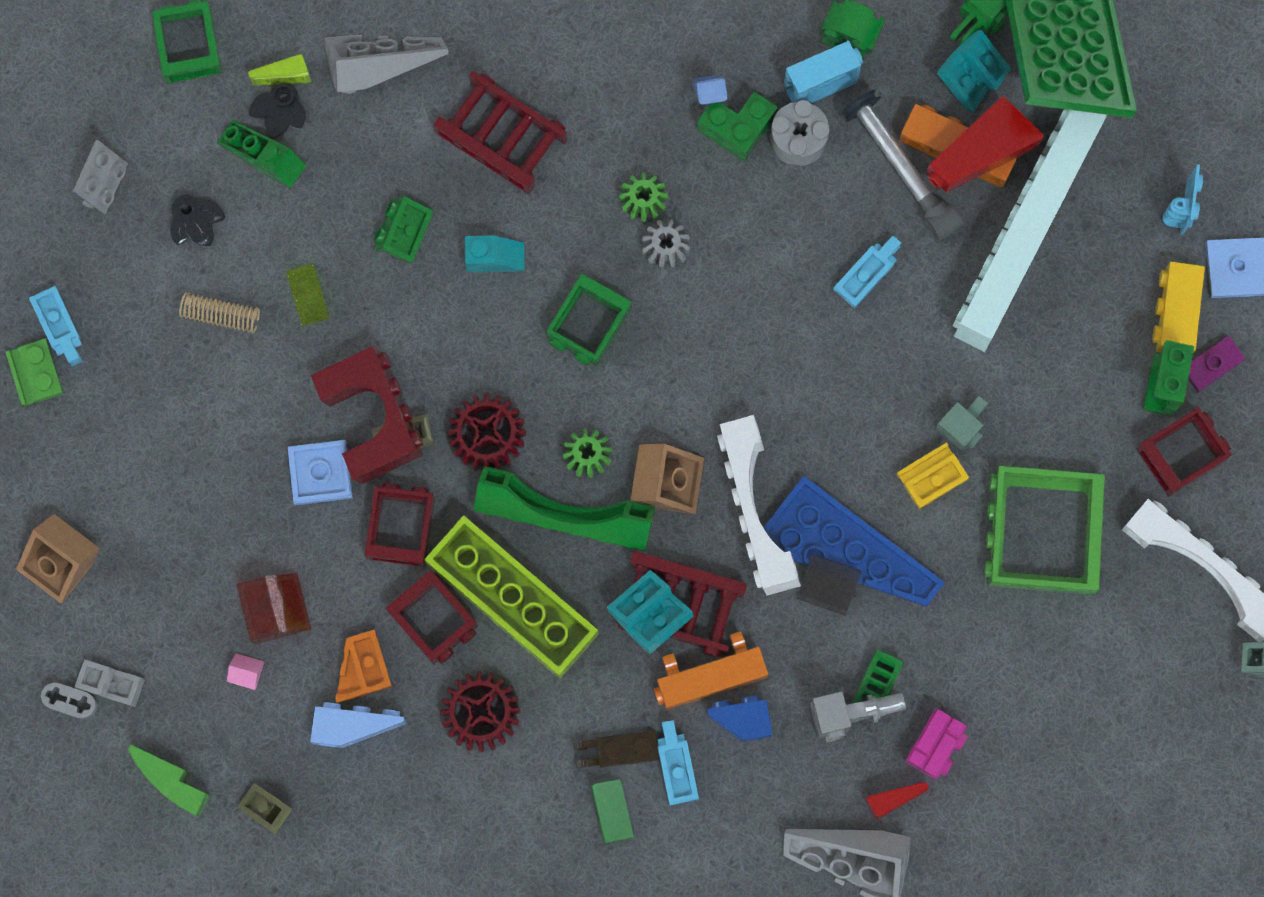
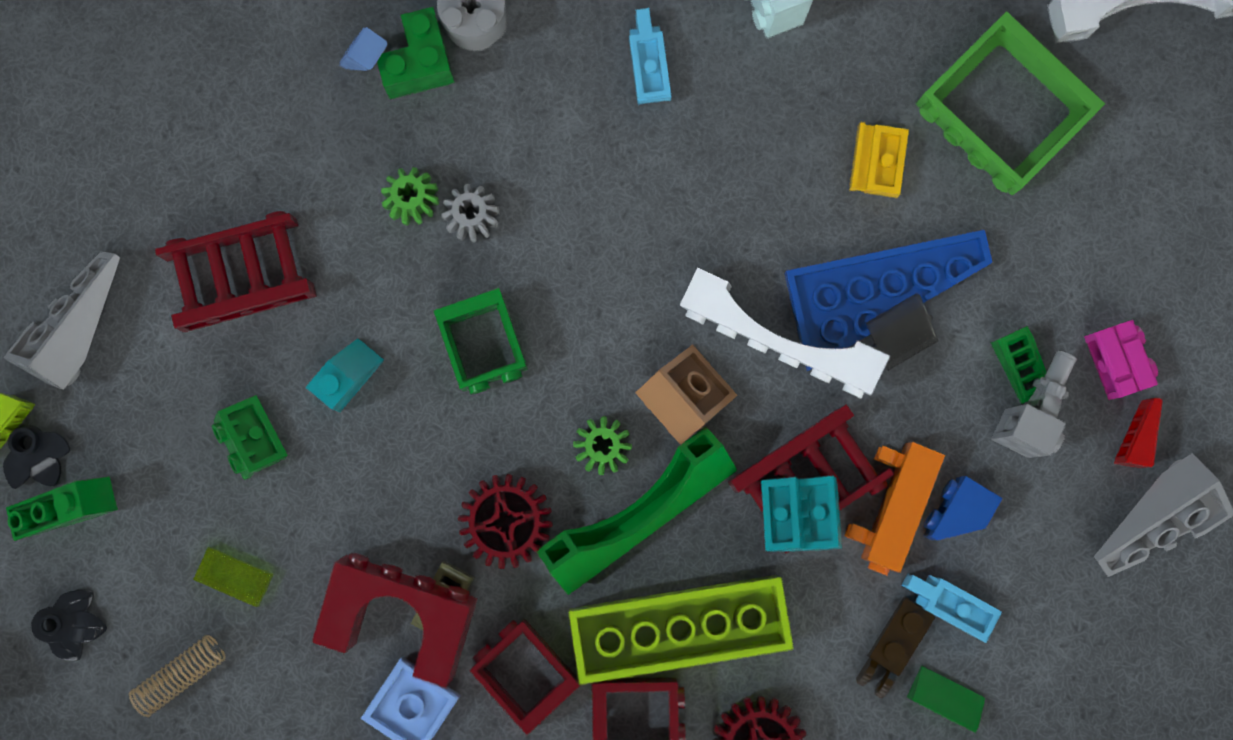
camera: 55 degrees left, 5 degrees up
sand green brick [935,396,988,451] -> none

